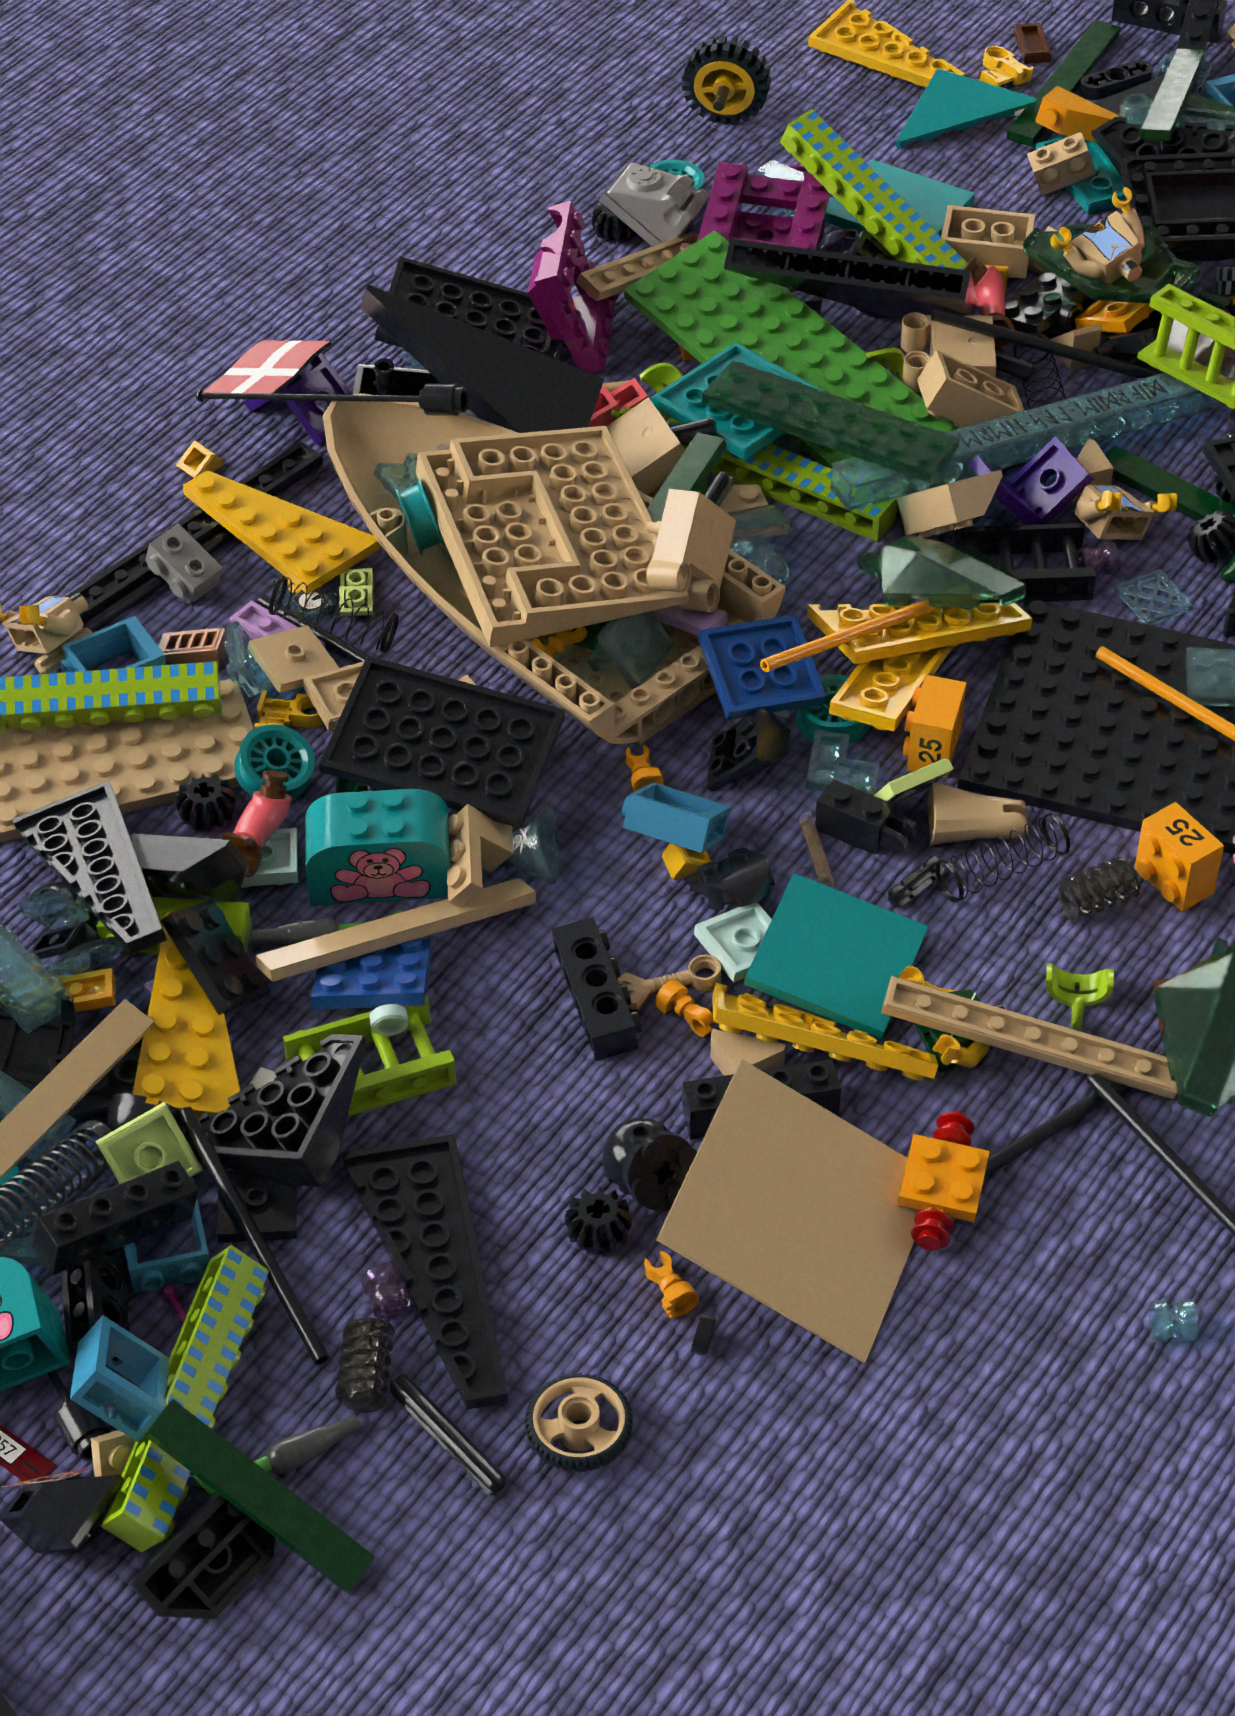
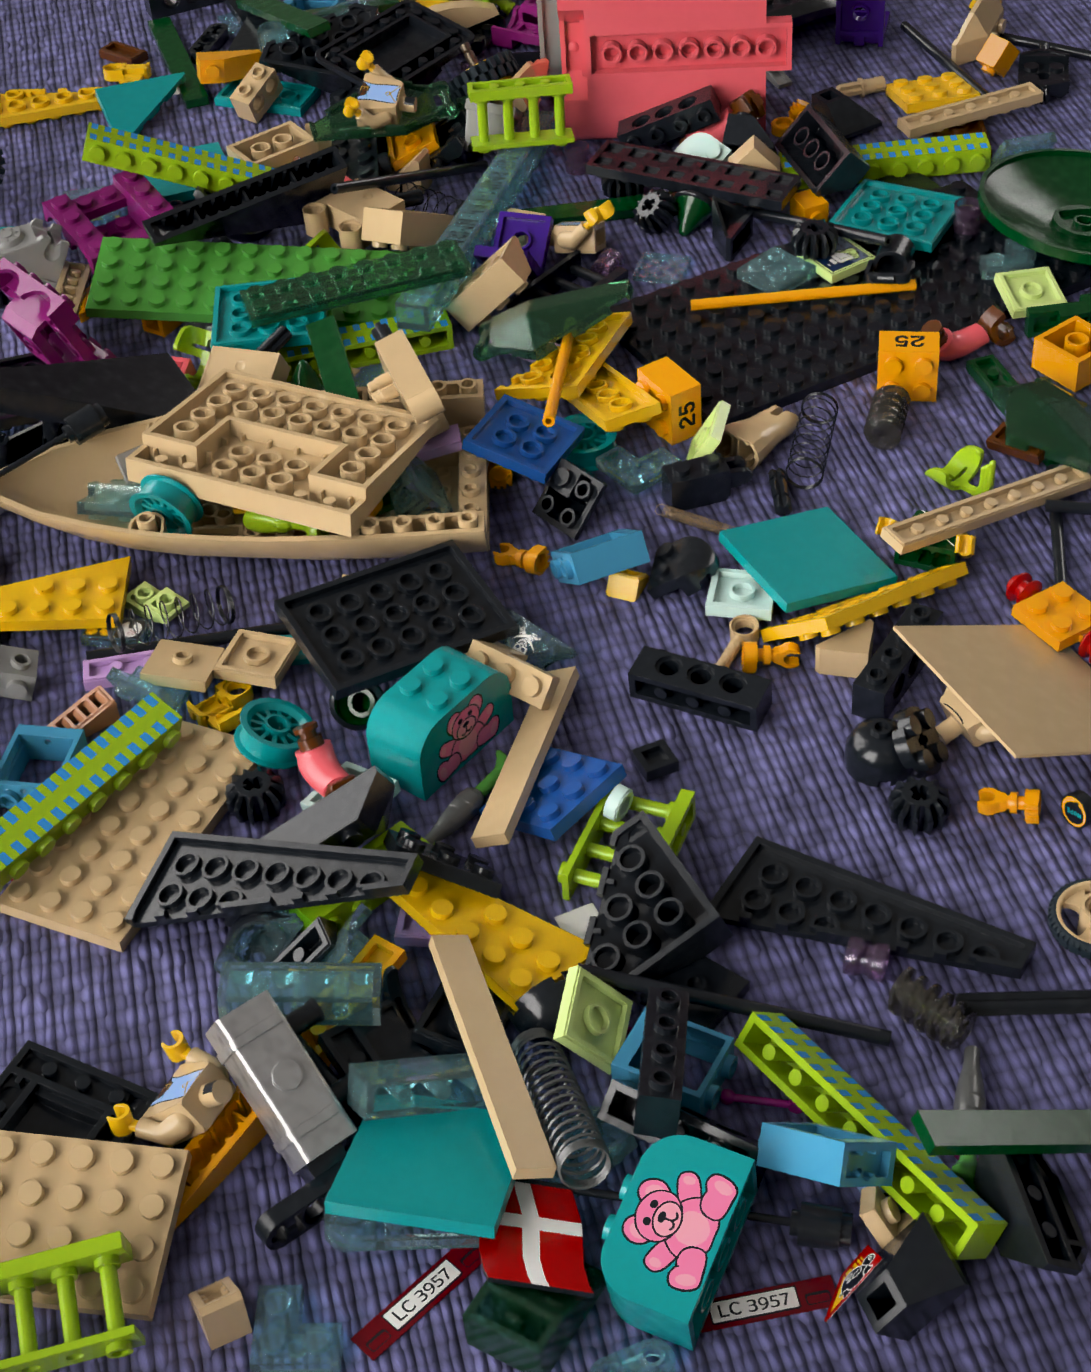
camera: 45 degrees left, 5 degrees down
none -> black plate [631,739,679,782]

